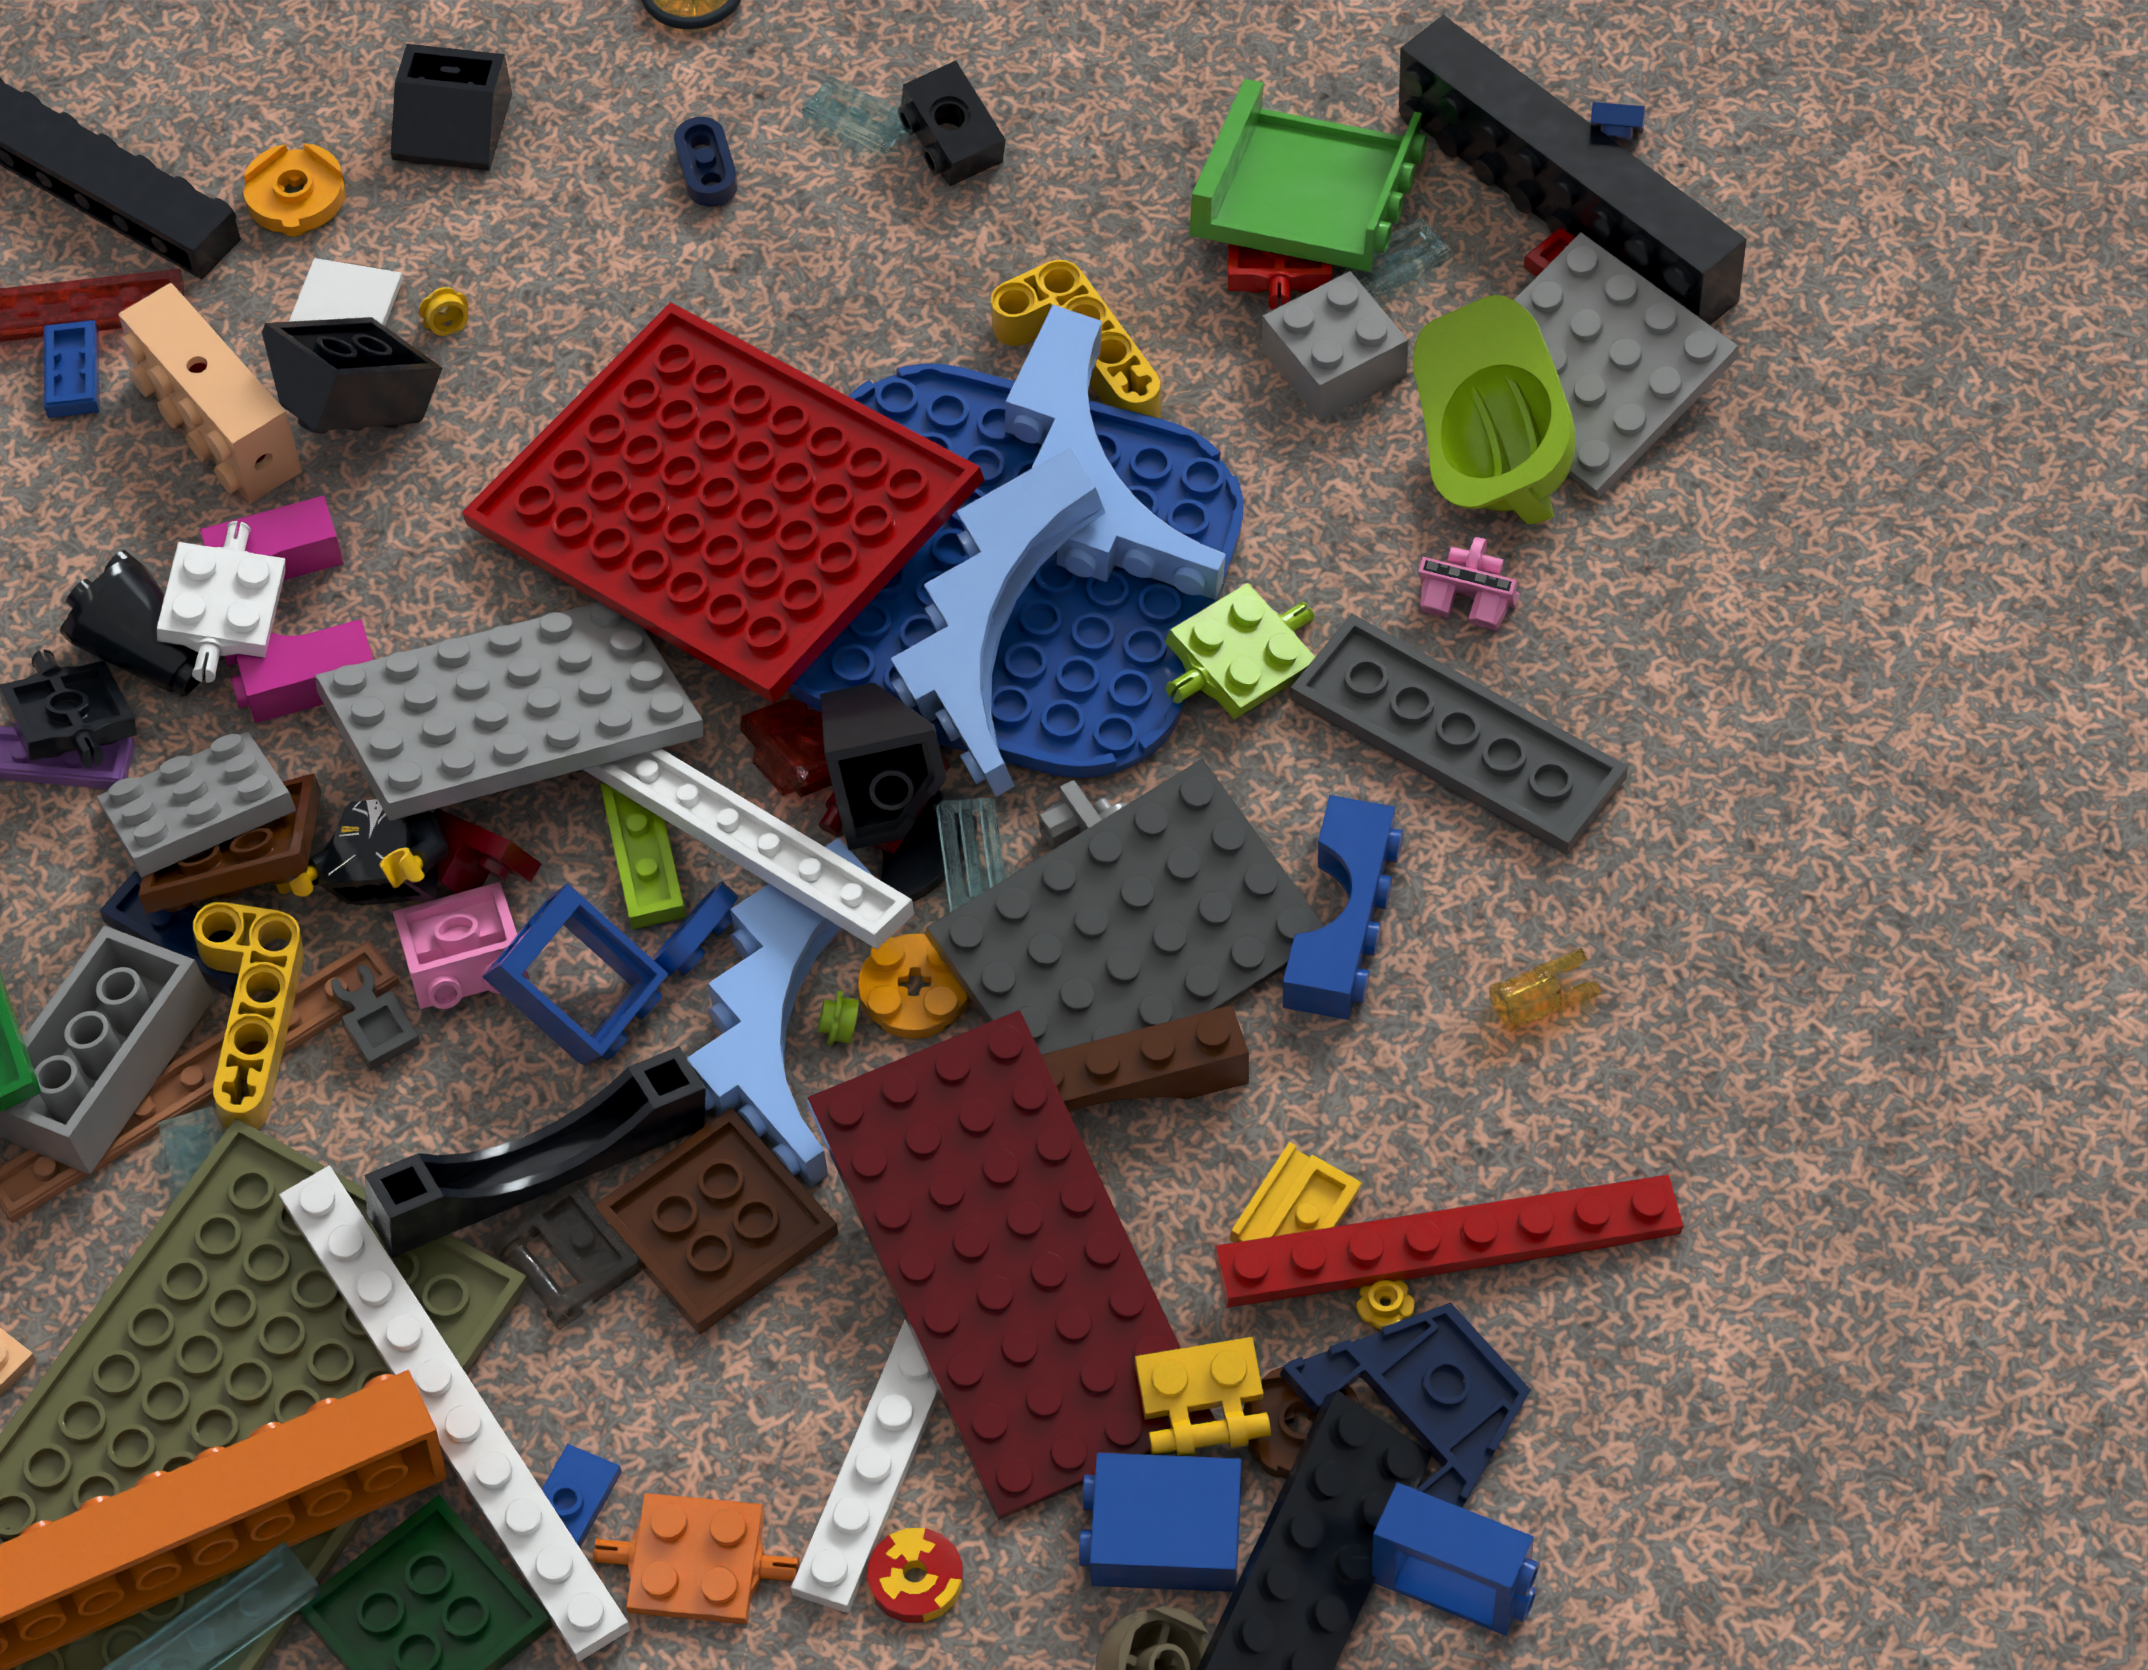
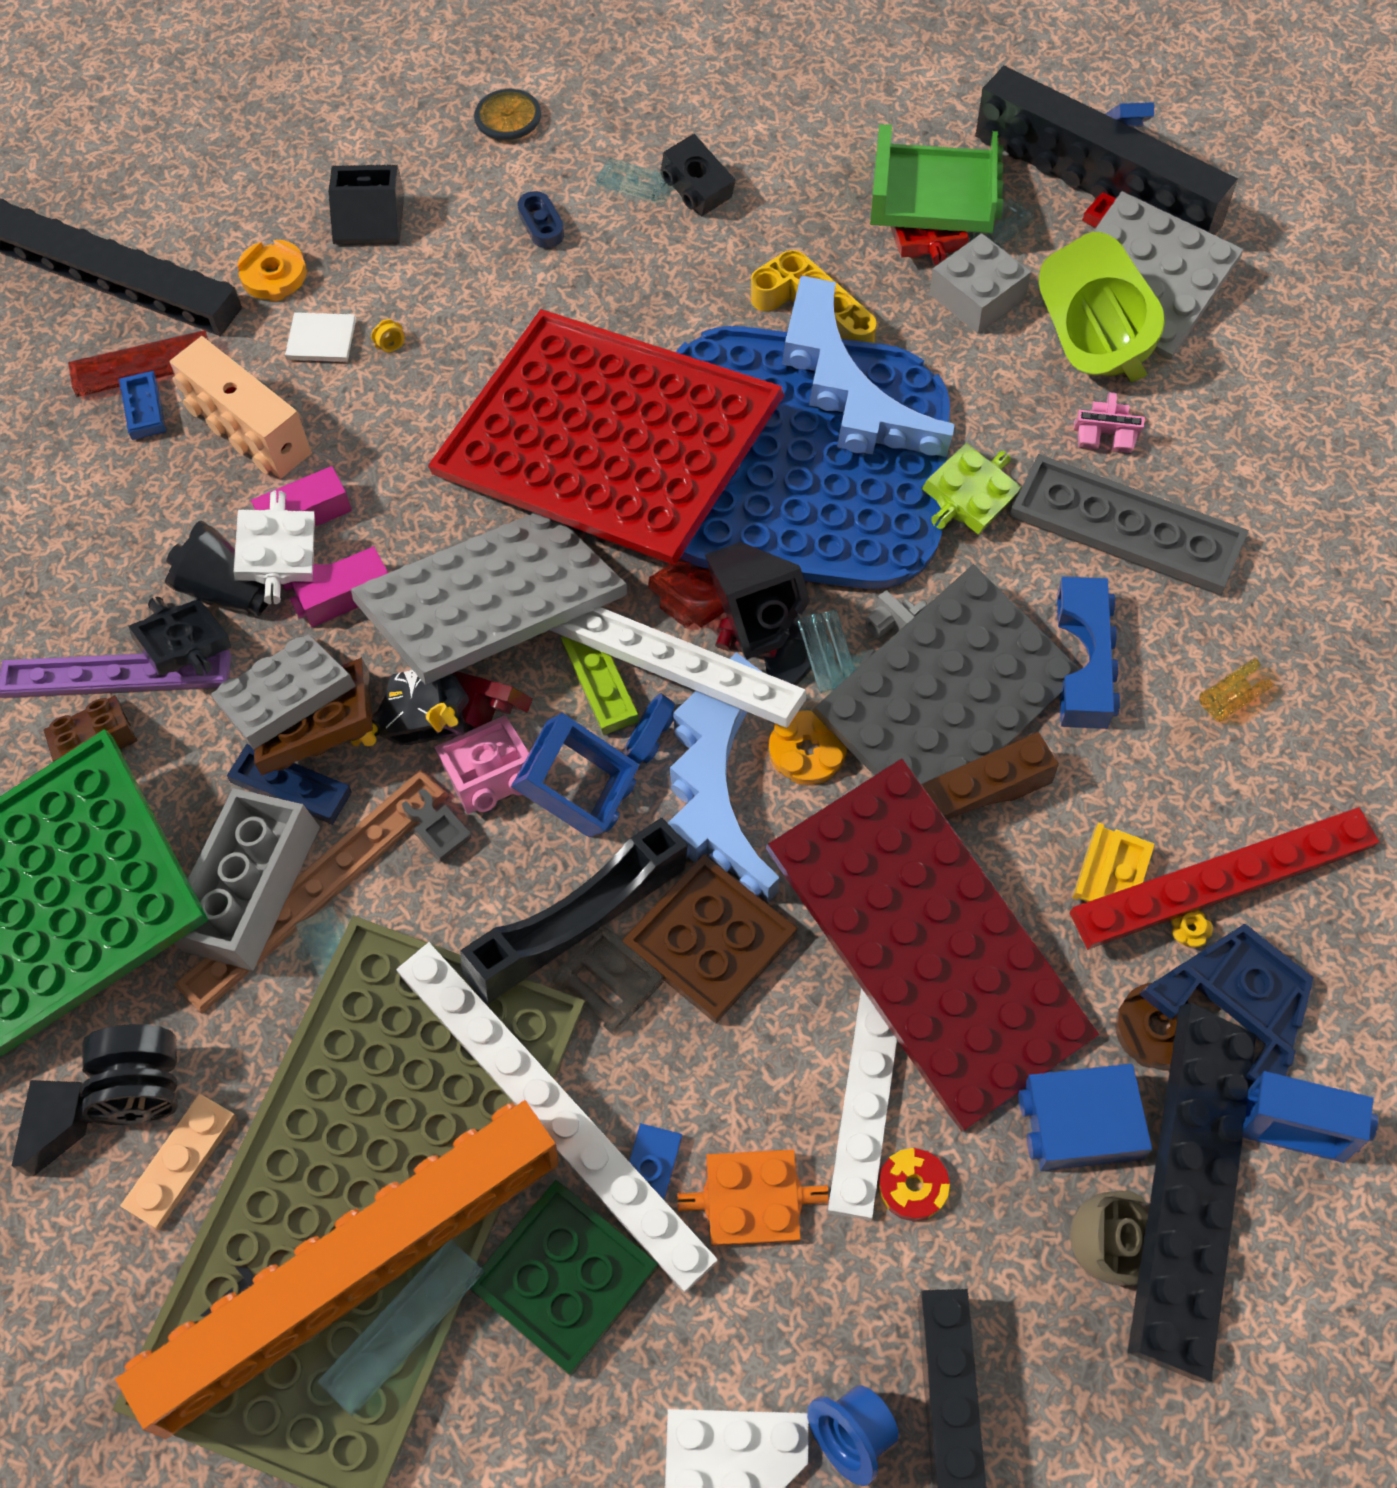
camera: 10 degrees left, 5 degrees up
yellow beam [193,902,304,1130] -> none
black slope [262,317,443,434] -> none
lime plate [818,990,859,1046] -> none
light blue arch [891,447,1106,797] -> none
yellow plate [1135,1337,1271,1456] -> none

